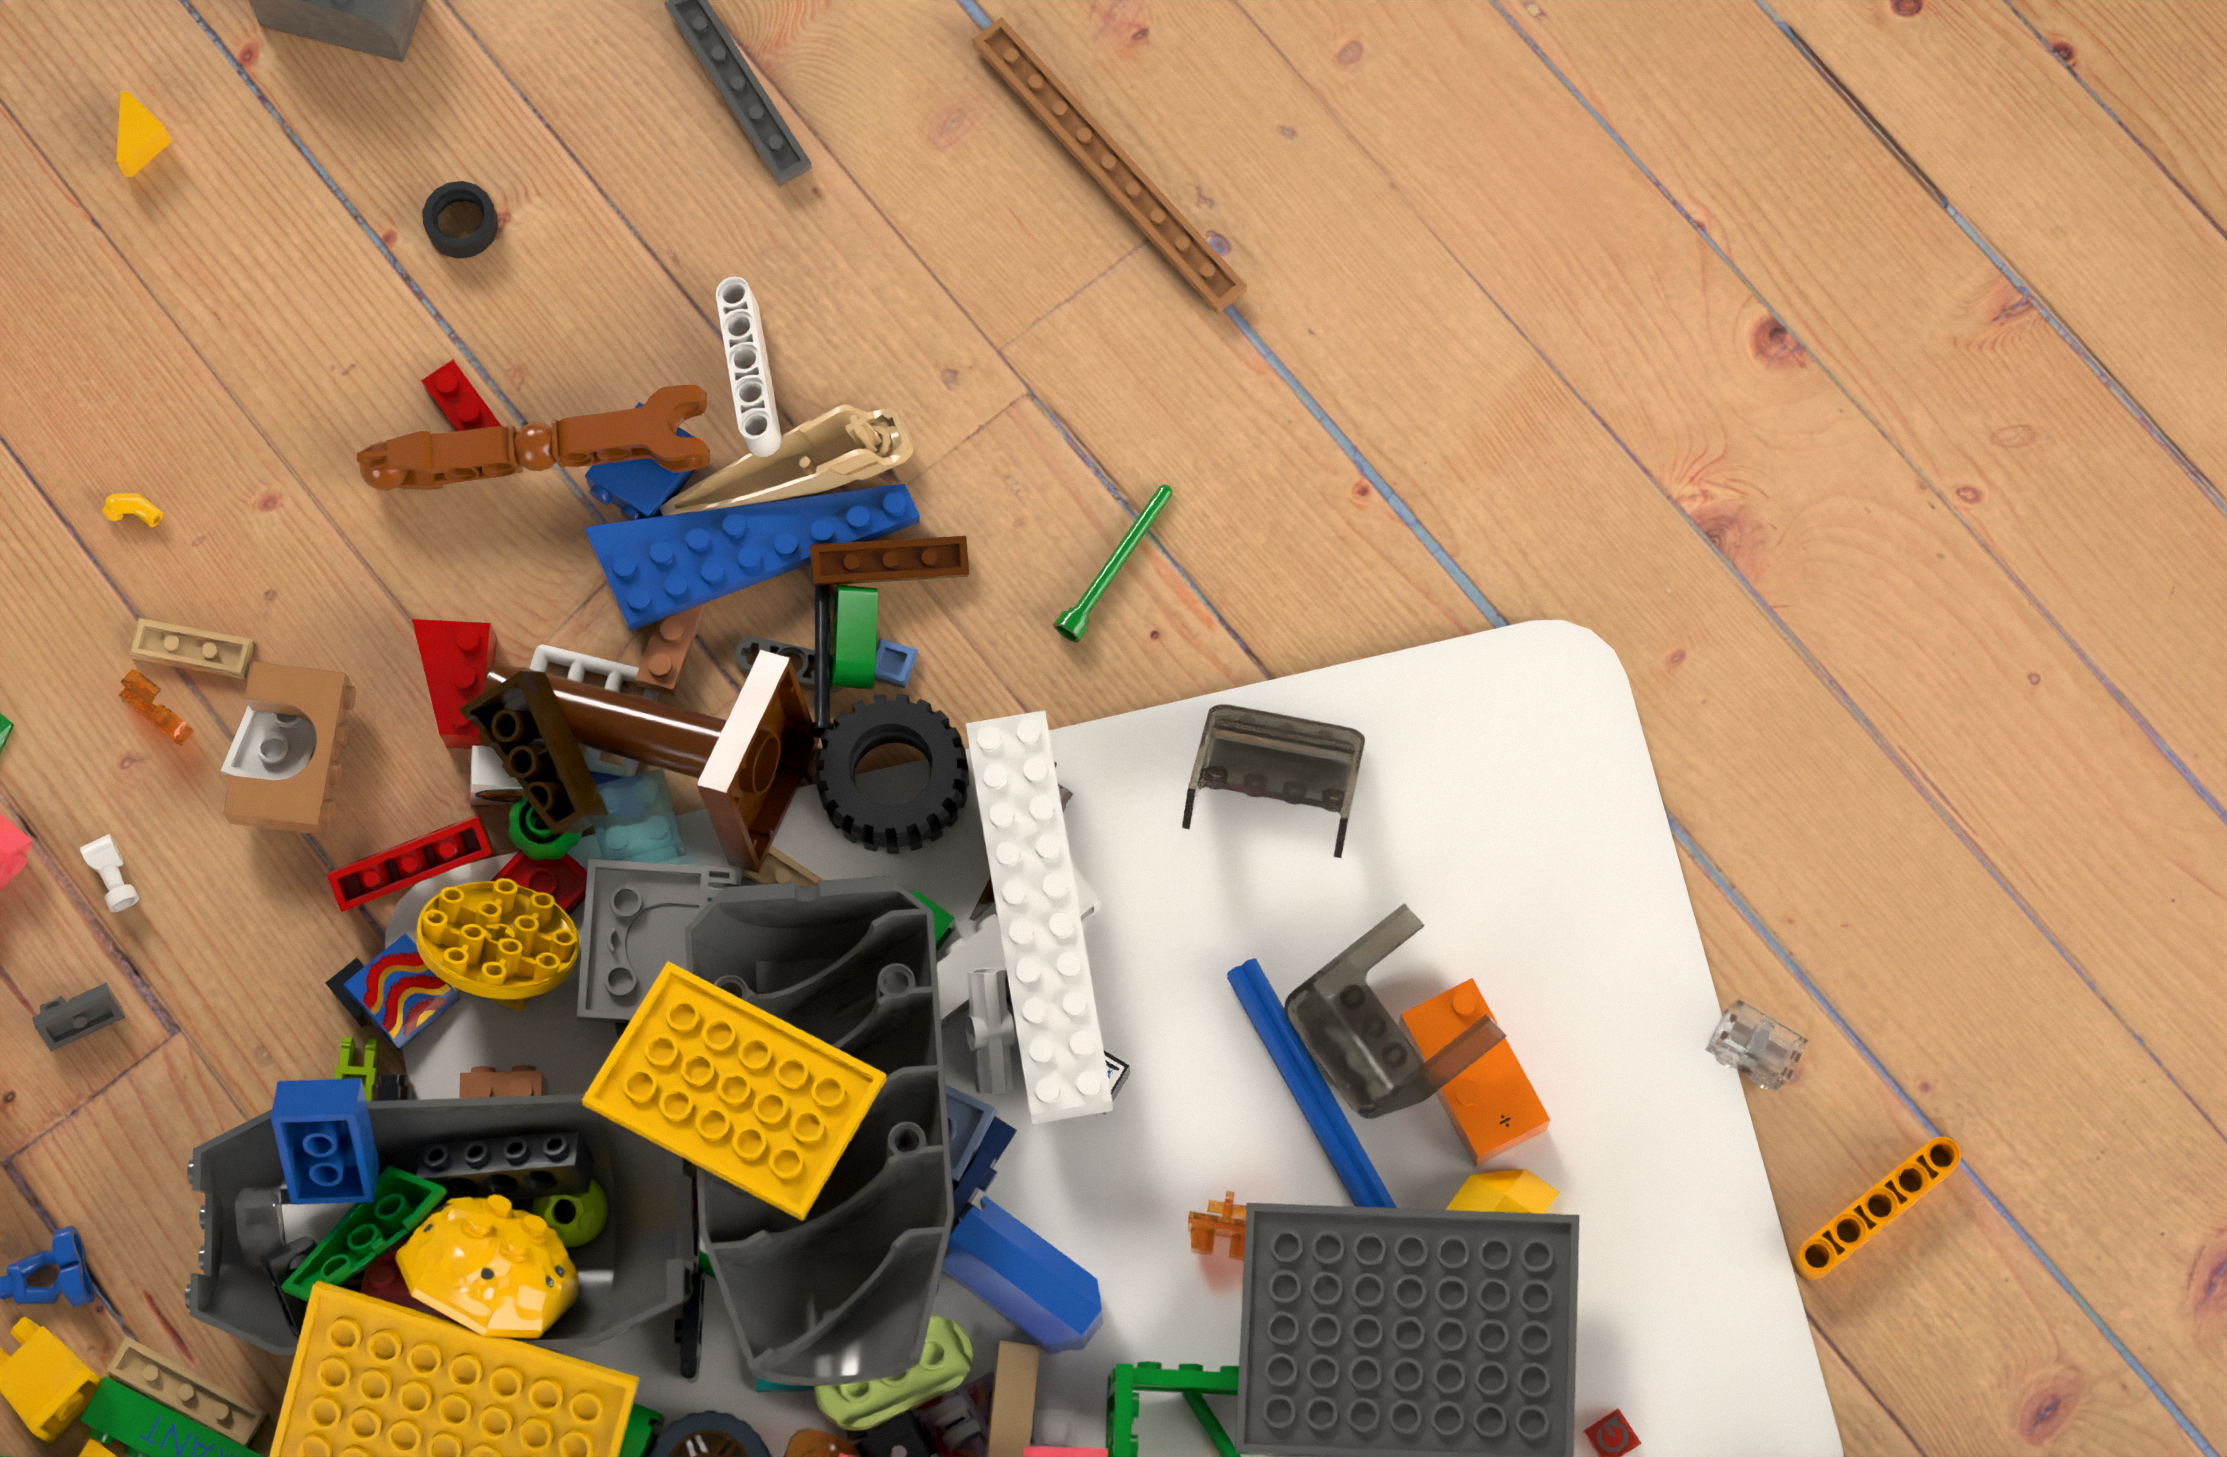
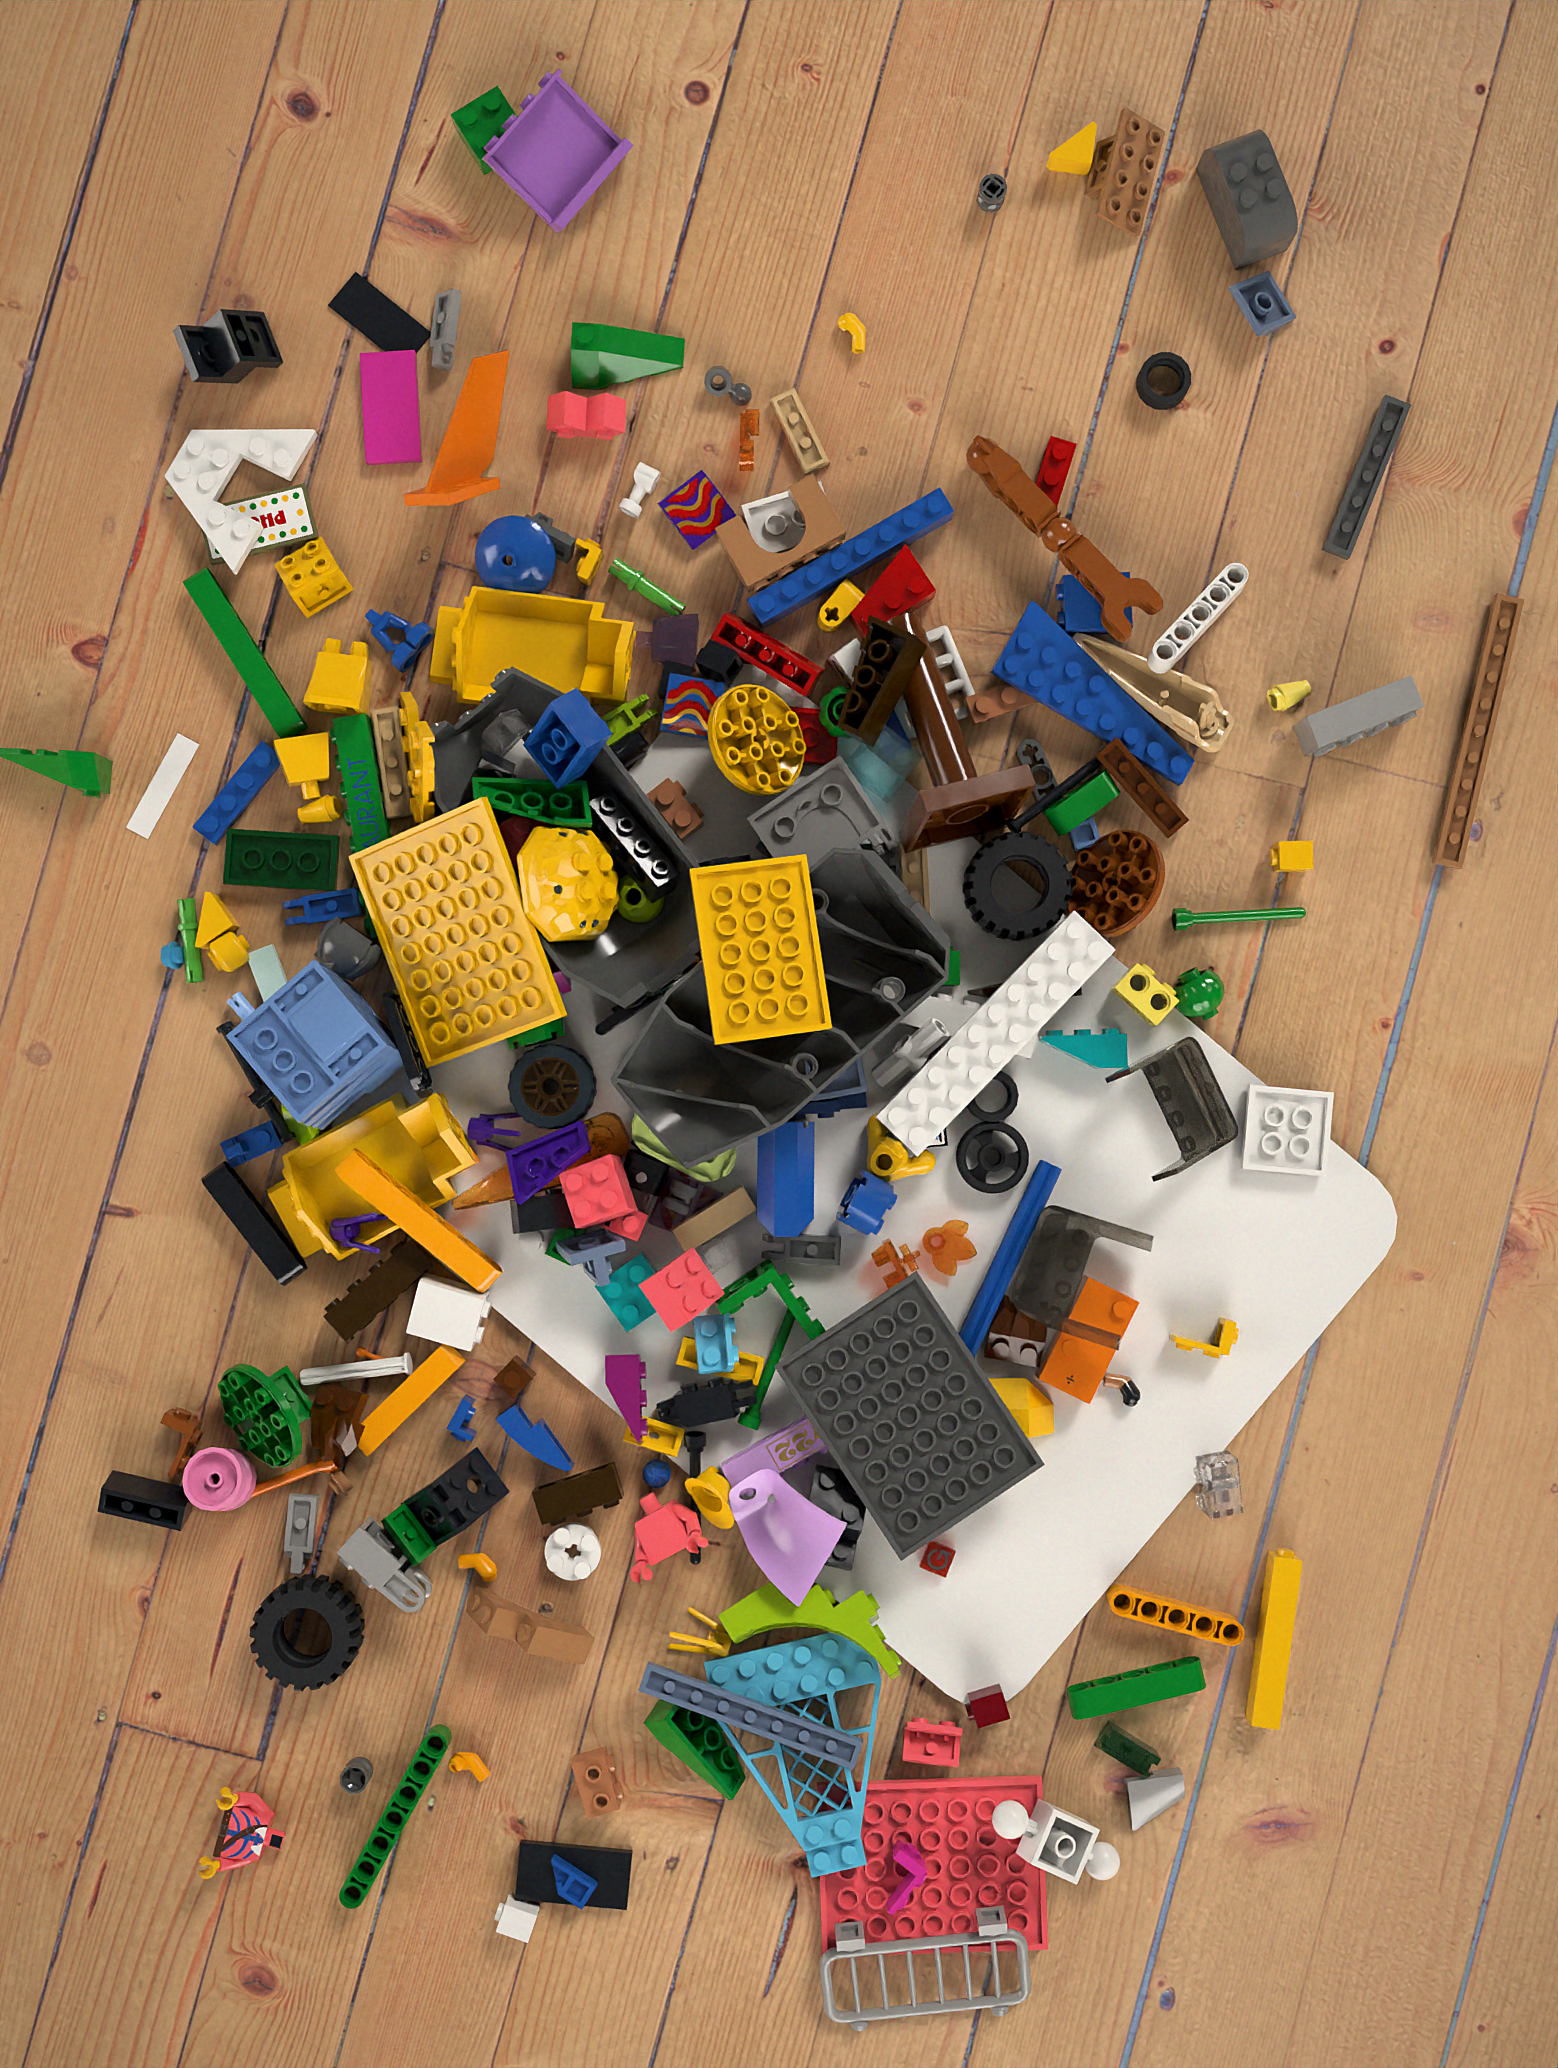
camera: 50 degrees right, 15 degrees up
none -> yellow wing [399,692,435,824]
none -> yellow panel [430,586,637,708]
none -> blue dish [475,515,556,594]
none -> yellow bracket [575,538,604,586]
none -> bright green pin [608,557,686,620]
none -> clear purple torso [636,613,699,672]
none -> slope [657,470,737,550]
none -> black brick [695,639,744,688]
none -> dark grey plate [704,366,752,406]
none -> blue brick [747,487,954,630]
none -> dark grey hinge [761,1234,841,1265]
none -> yellow piece [817,578,865,633]
none -> blue brick [836,1170,897,1235]
none -> yellow head [867,1113,936,1182]
none -> clear orange plate [922,1219,977,1276]
none -> black wheel [956,1121,1029,1194]
none -> black tyre [966,1070,1019,1122]
none -> dark grey wheel [977,174,1007,213]
none -> reddish brown plate [984,1290,1048,1368]
none -> teal slope [1039,1028,1128,1069]
none -> green beam [1066,1656,1206,1720]
none -> dark orange bracket [1067,830,1165,938]
none -> medium nougat bracket [1084,108,1165,237]
none -> clear green hinge [1094,1720,1161,1778]
none -> arm [1103,1372,1141,1407]
none -> light yellow brick [1111,963,1179,1026]
none -> light grey slope [1126,1767,1185,1831]
none -> yellow bracket [1169,1317,1239,1358]
none -> green plant [1174,967,1225,1020]
none -> sand blue slope [1229,270,1296,336]
none -> white plate [1240,1085,1334,1177]
none -> yellow brick [1245,1548,1303,1730]
none -> light yellow cone [1267,680,1311,711]
none -> yellow brick [1269,841,1314,872]
none -> light grey brick [1293,675,1424,758]

